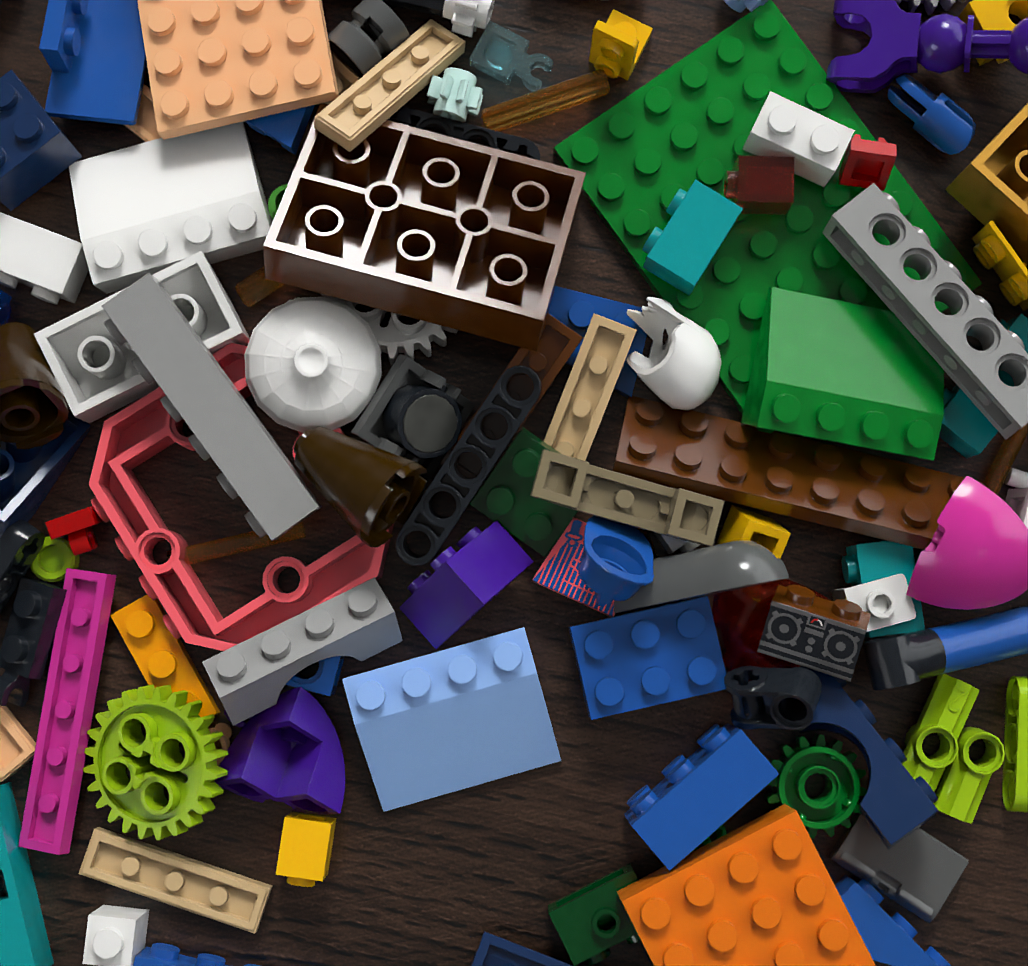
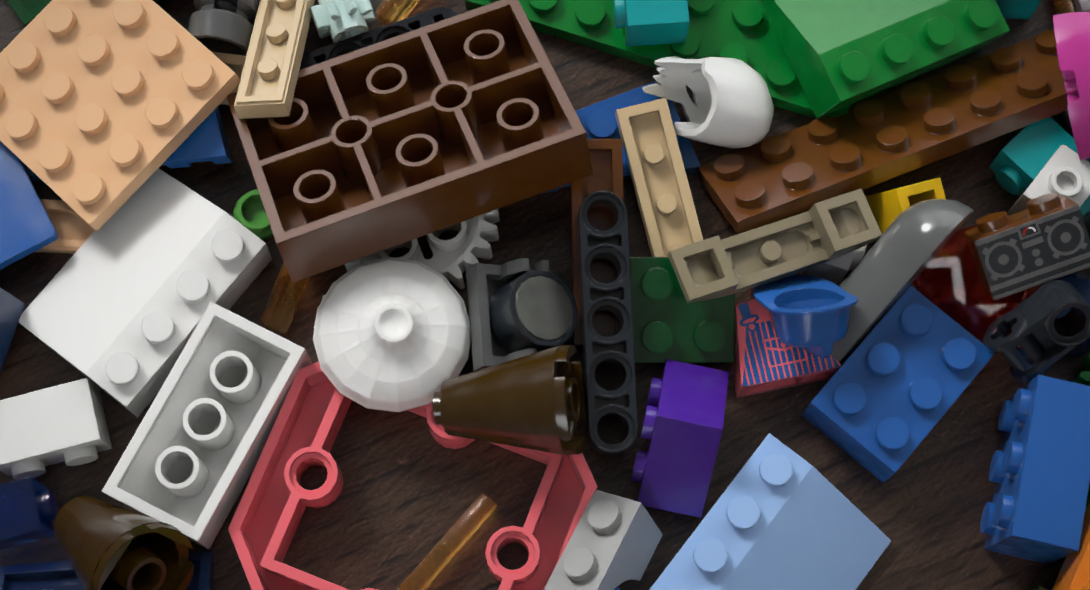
camera: 35 degrees left, 10 degrees down
light grey brick [102,272,322,541] -> none

